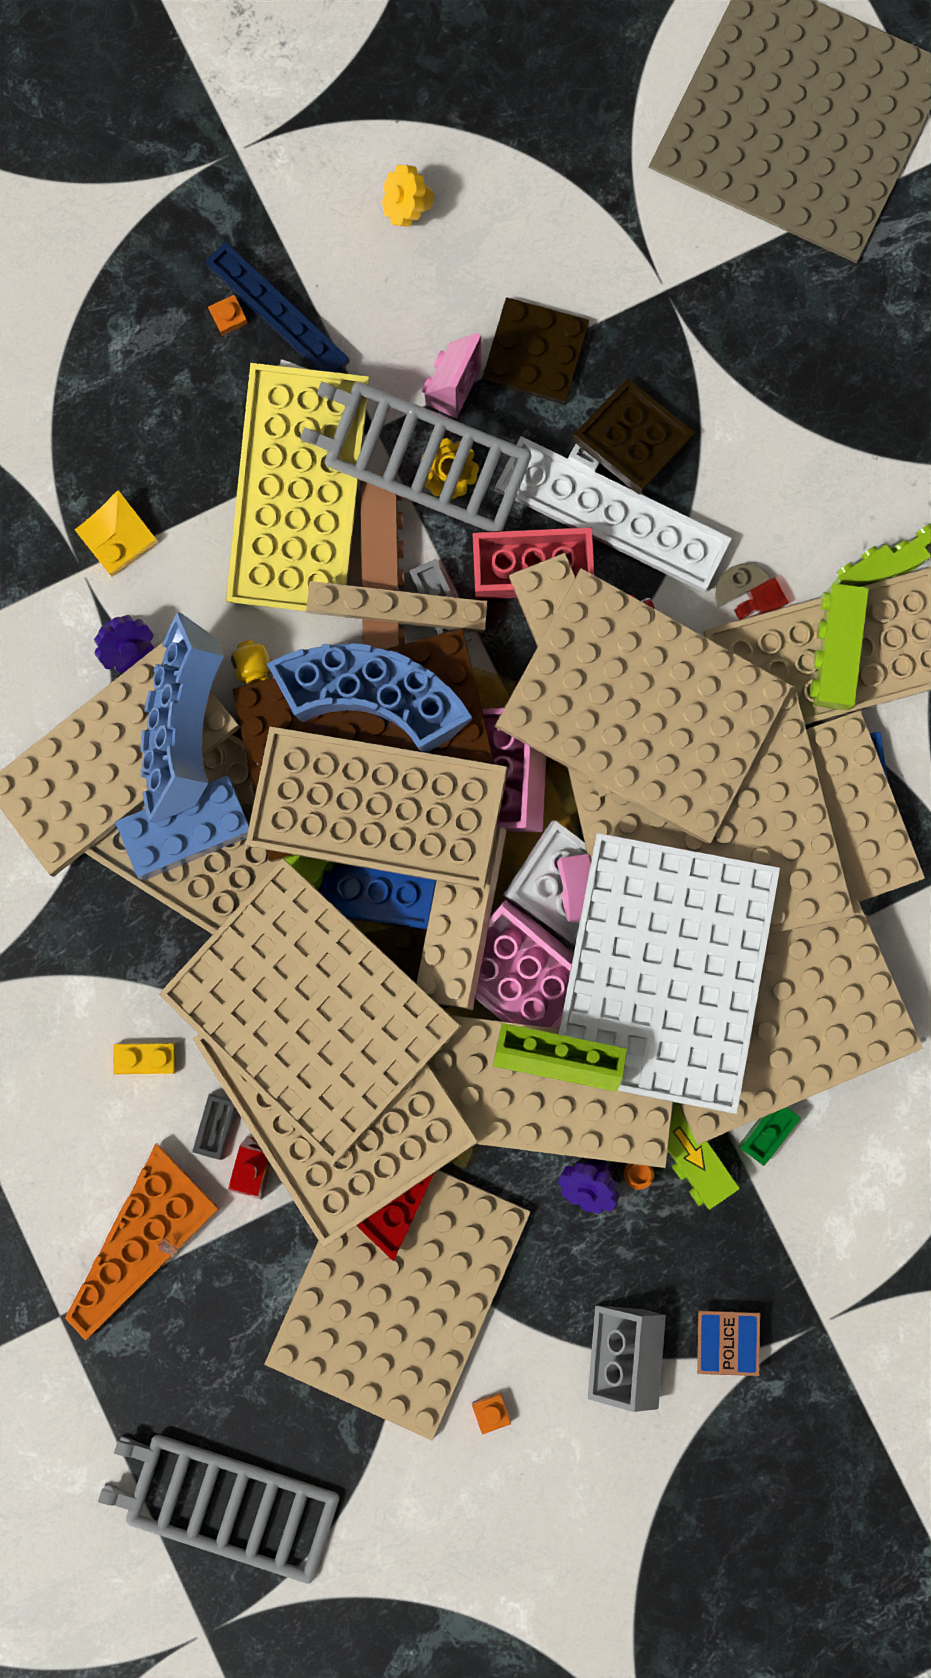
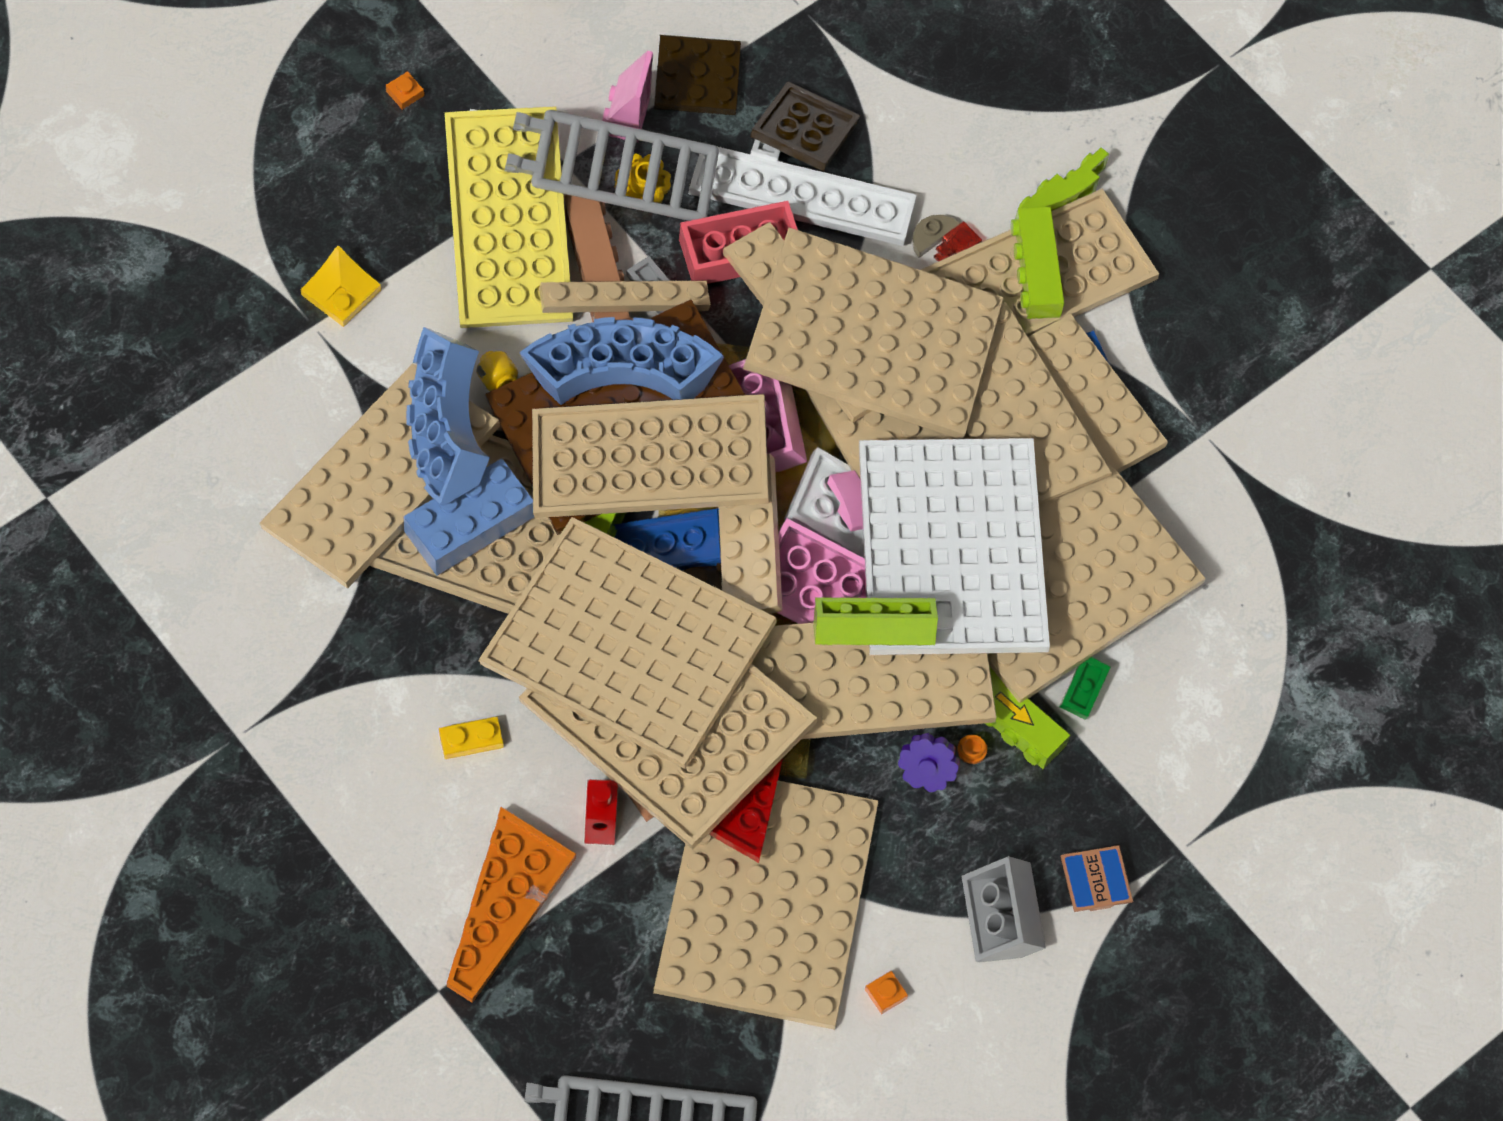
camera: 25 degrees left, 20 degrees down
dark purple plant [94,615,154,673] -> none
dark grey tile [192,1093,237,1160] -> none
dark blue plate [205,242,350,373] -> none

